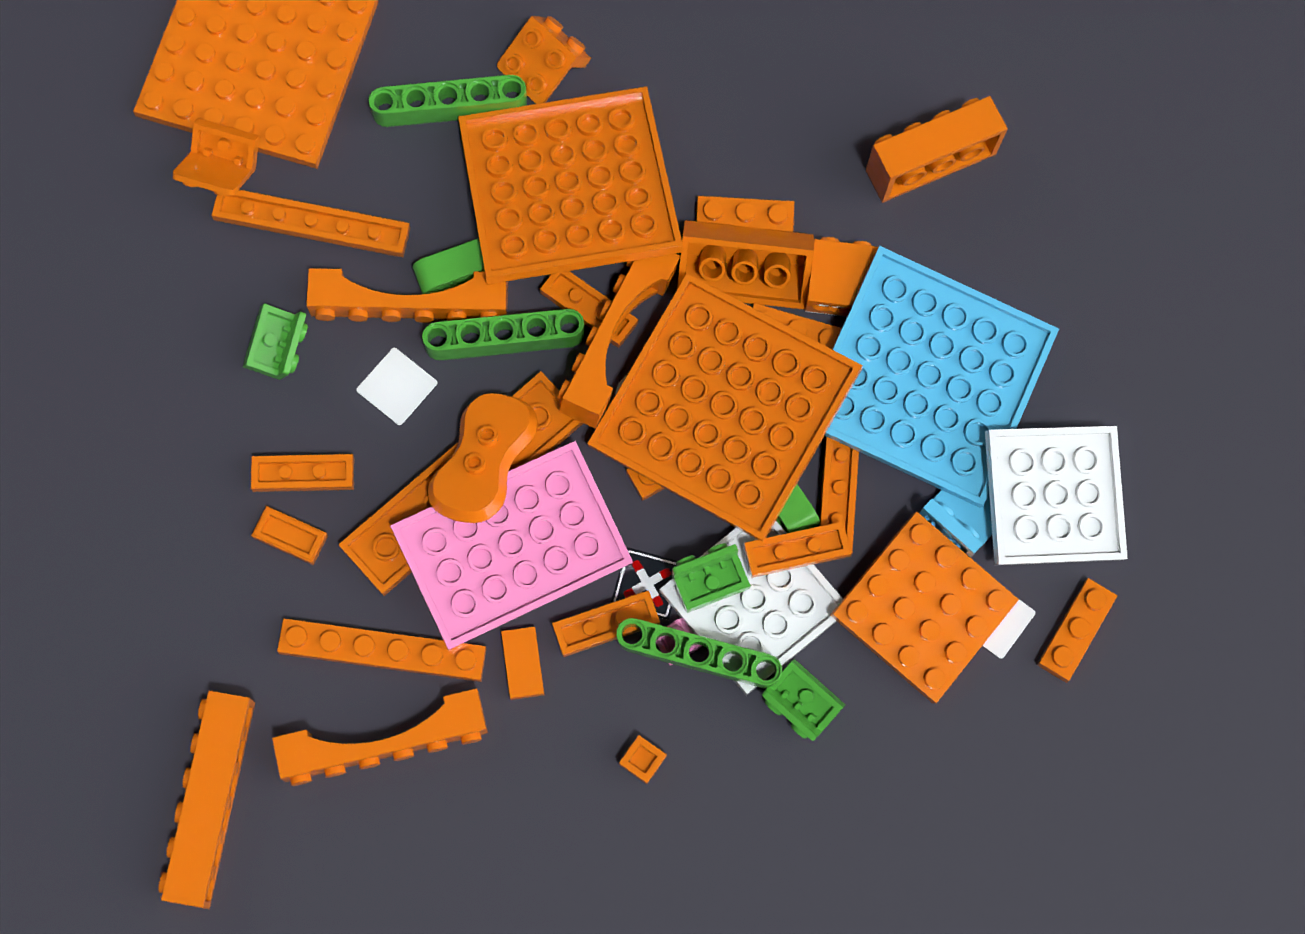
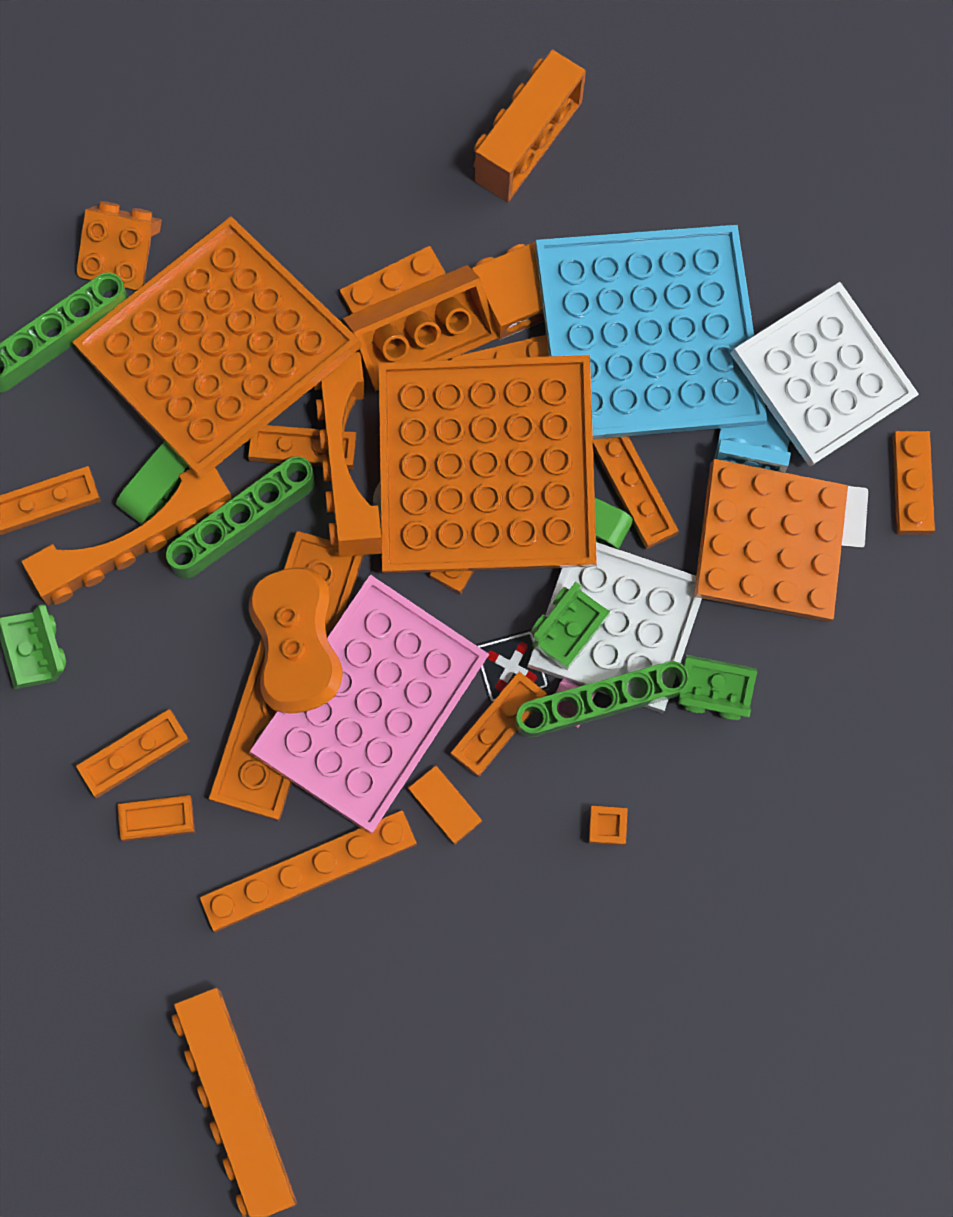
camera: 30 degrees left, 0 degrees up
orange arch [272,689,488,786] -> none
white sticker [357,348,438,425] -> none
orange plate [743,521,852,578] -> none

